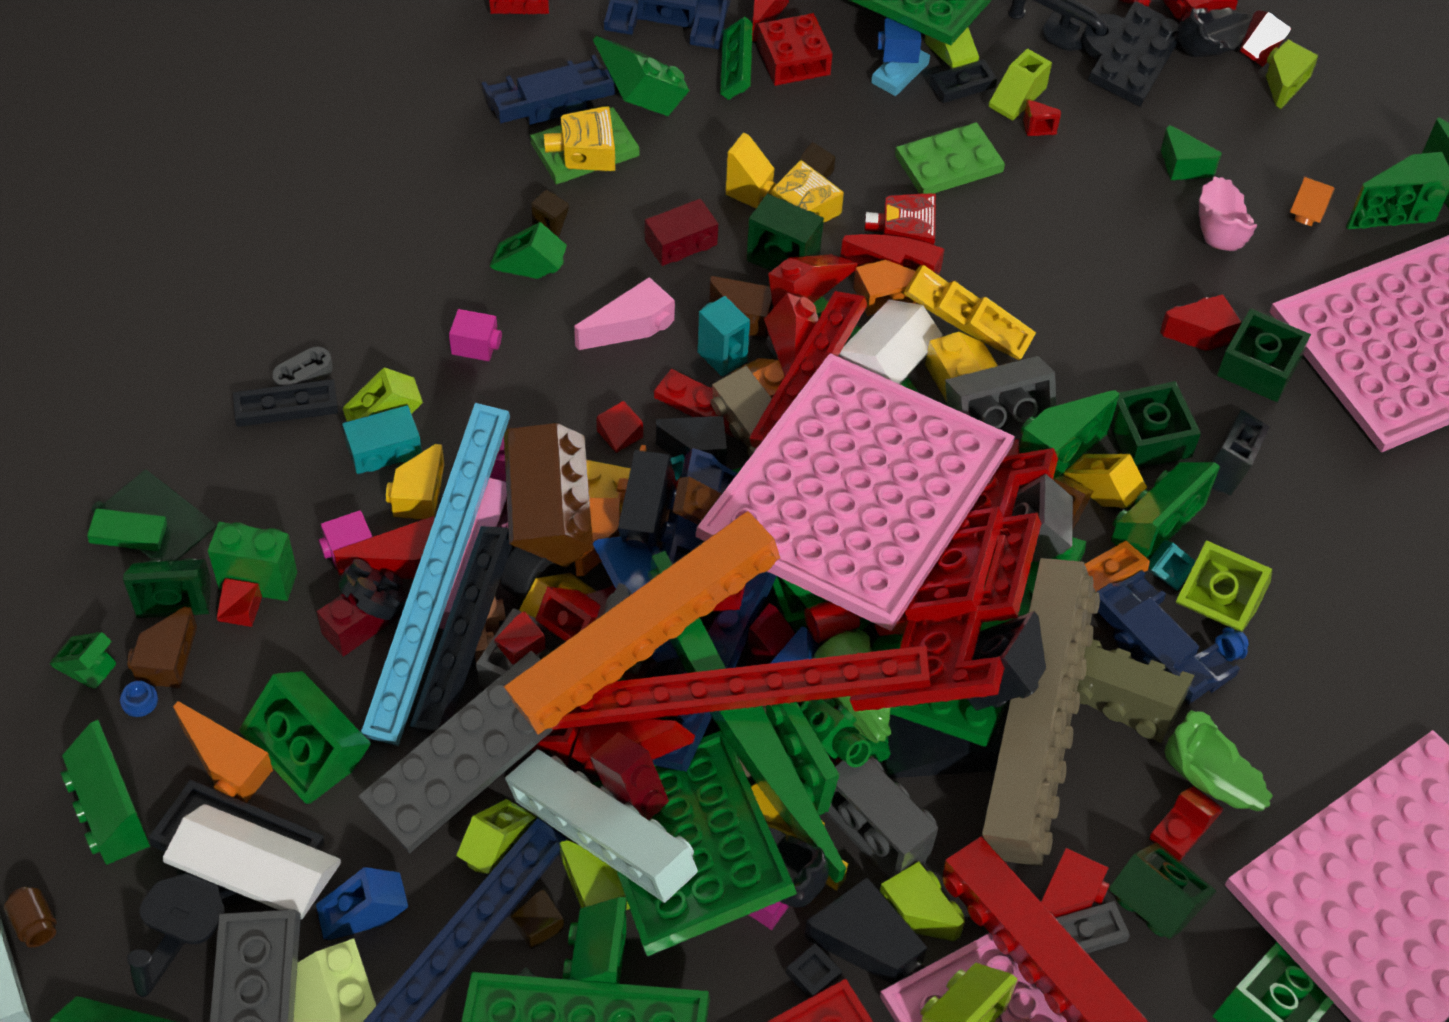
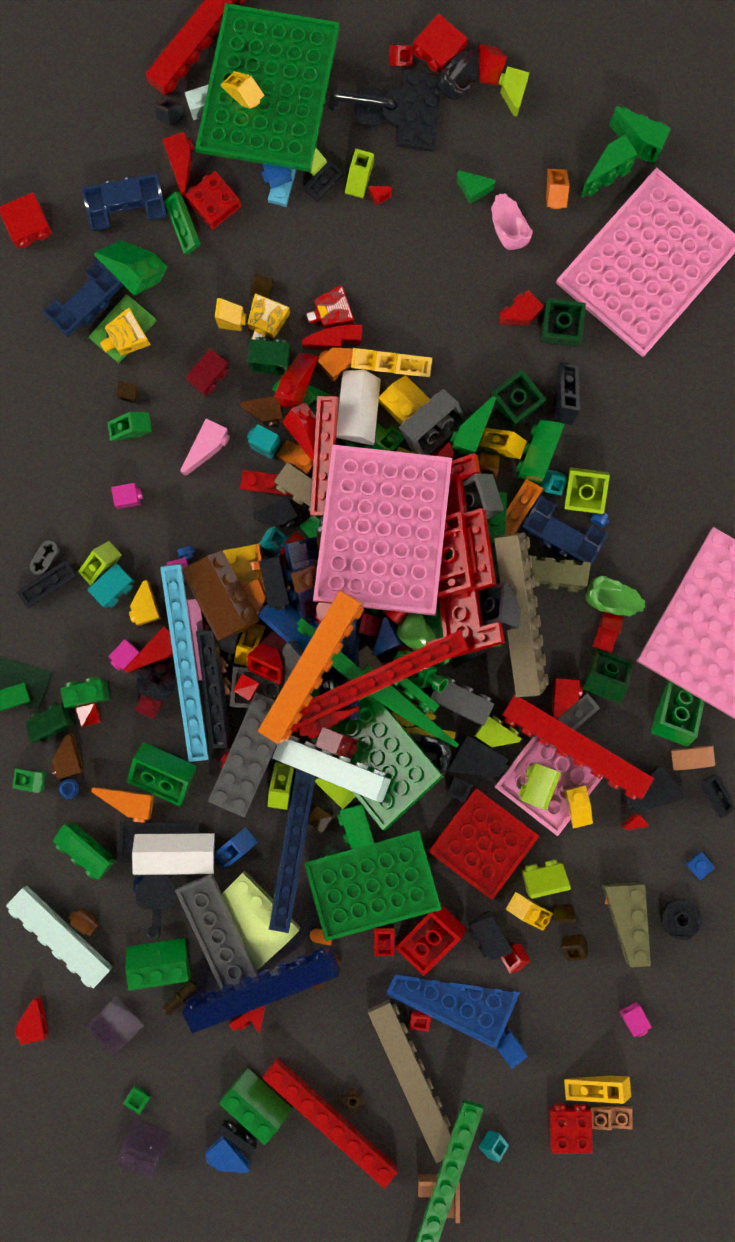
camera: 20 degrees left, 30 degrees up
red slope [596,401,643,453] -> none
bright green plate [895,122,1005,194] -> none

